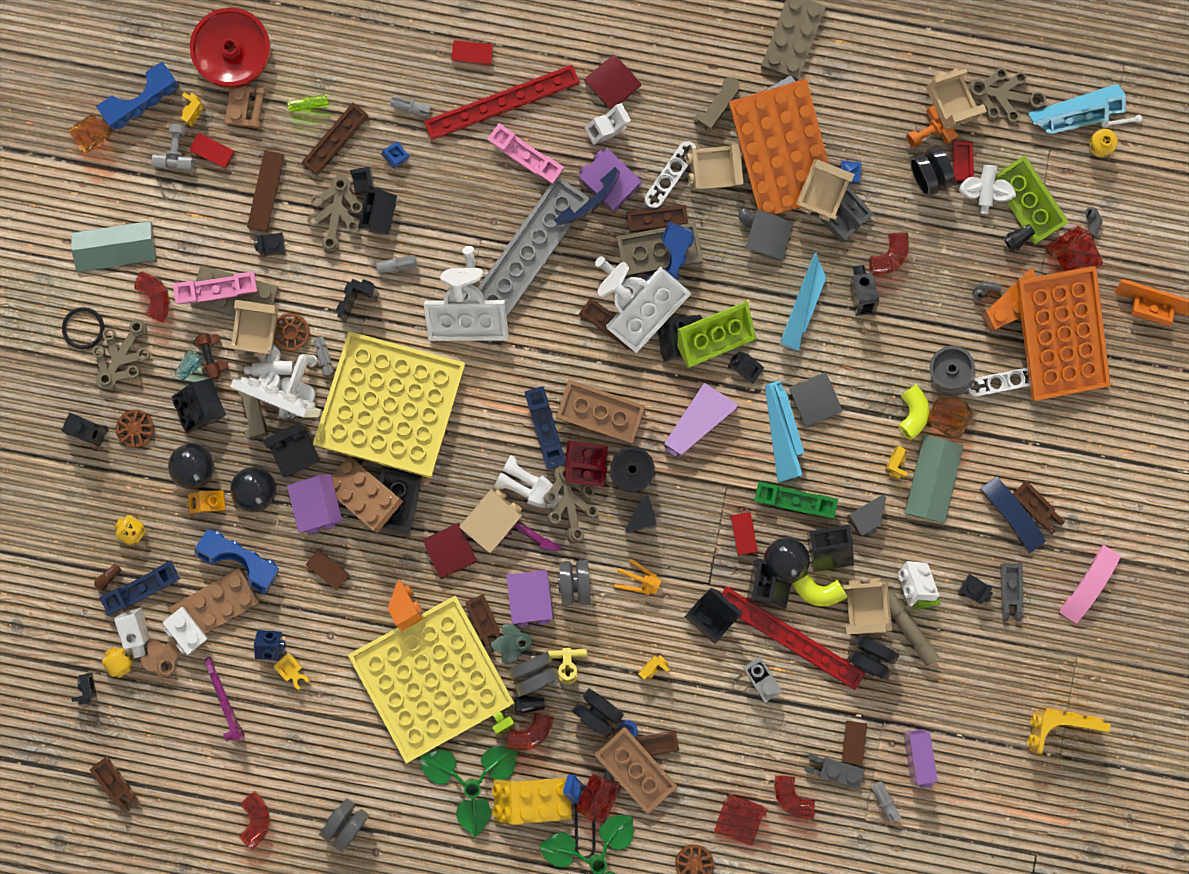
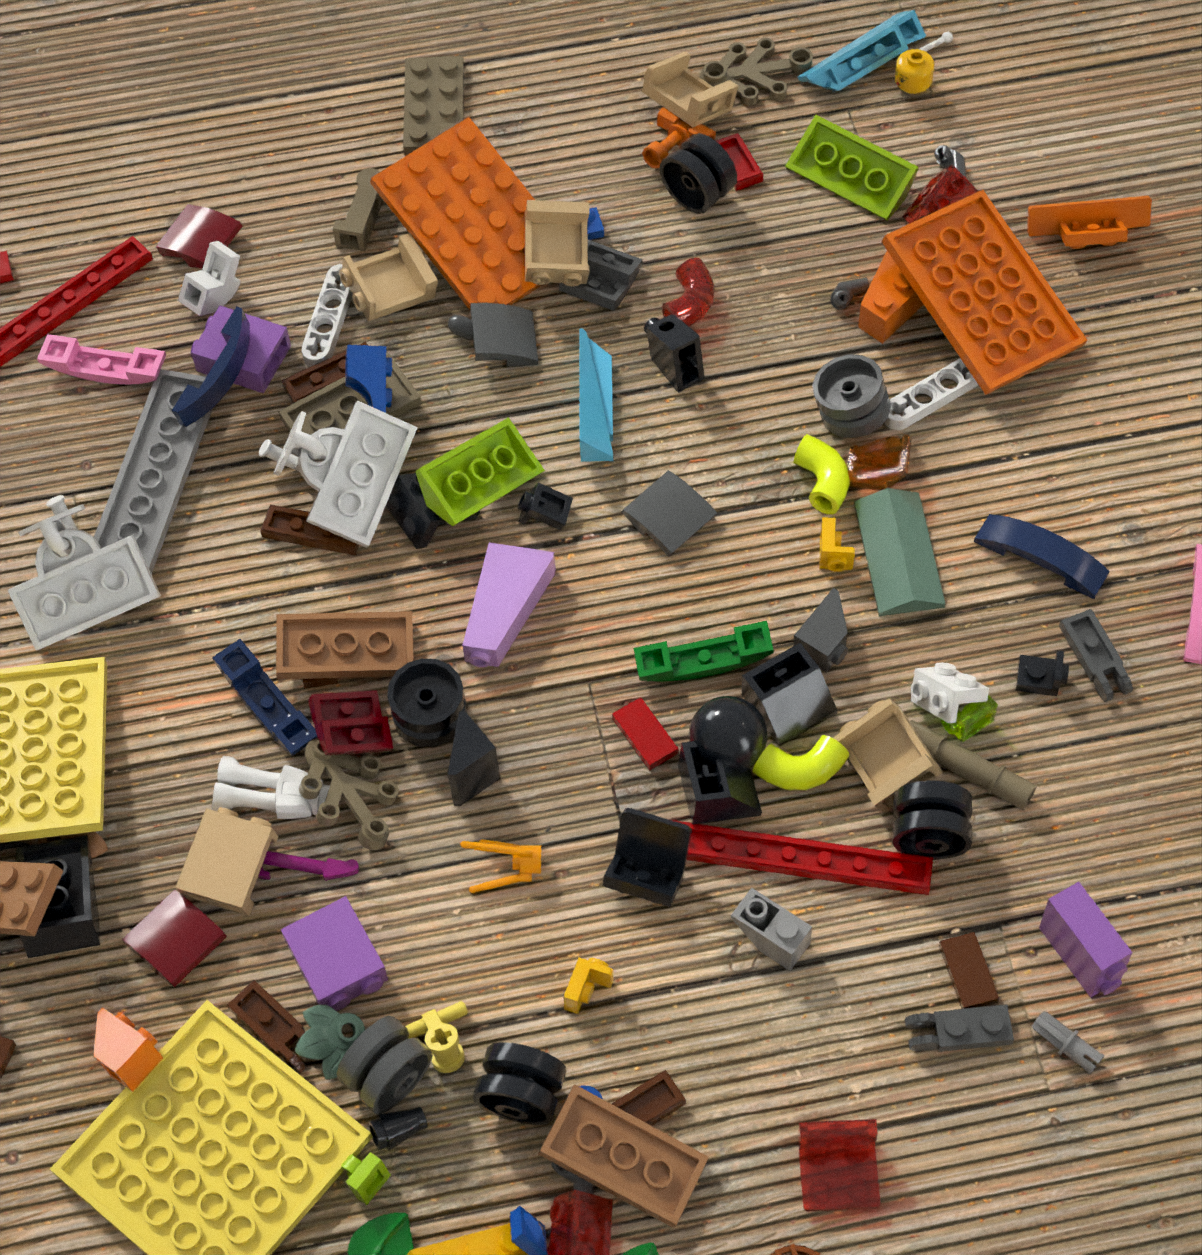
camera: 20 degrees left, 25 degrees down
clear red cylinder [505,712,554,751] -> none
dark grey wheel [558,560,591,606] -> none
medium azure wedge [765,380,804,482] -> none
clear red cylinder [774,775,815,820] -> none
white plant [959,165,1016,214] -> none
black cone [1004,224,1035,252] -> none
reddish brown hinge [1012,481,1065,535] -> none

